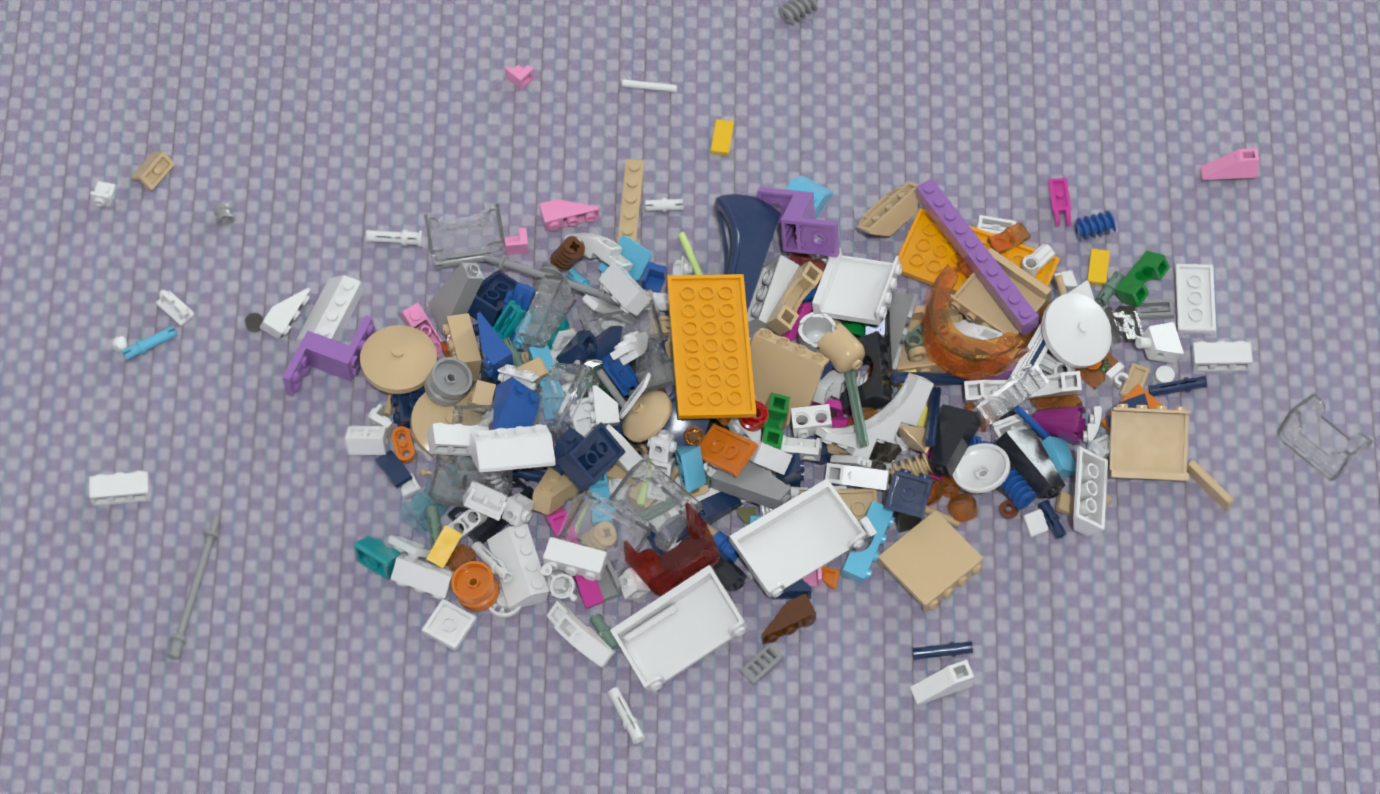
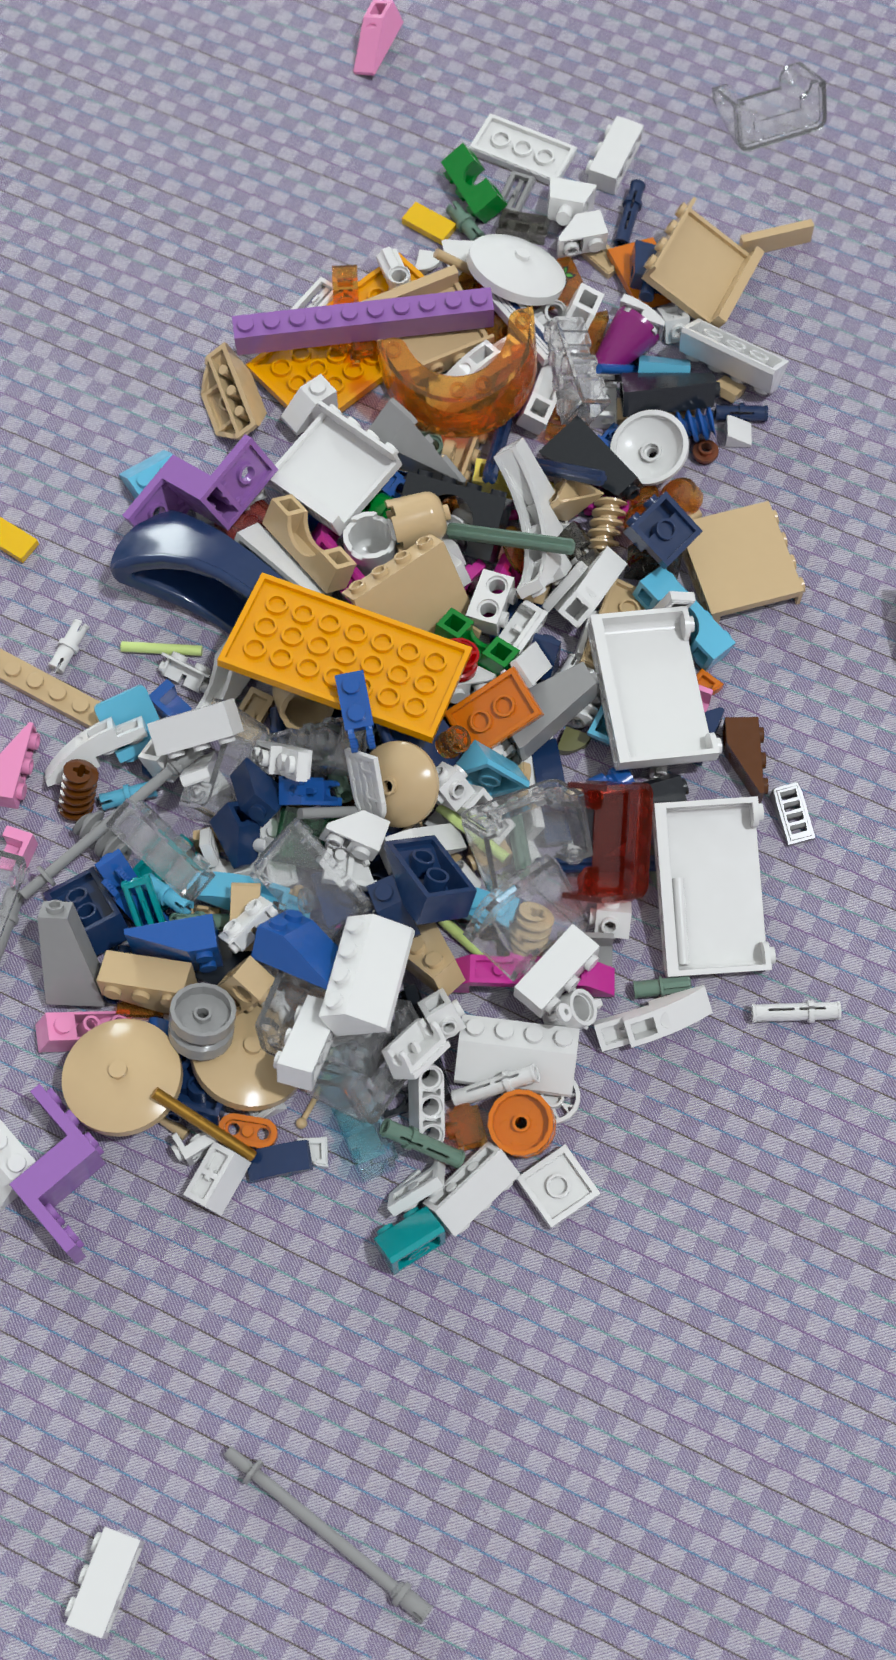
camera: 65 degrees left, 5 degrees up
yellow tile [426,525,462,568] -> none
dark blue pin [912,641,973,660] -> none
dark pink hinge [1048,178,1071,227] -> none
blue piece [1074,210,1116,242] -> none
white tile [1105,362,1129,388] -> none
white tile [1155,366,1175,384] -> none
none -> pearl gold bar [151,1087,257,1162]
none -> white slope [281,374,338,436]
none -> blue hinge [335,670,376,753]
none -> white slope [557,210,608,258]

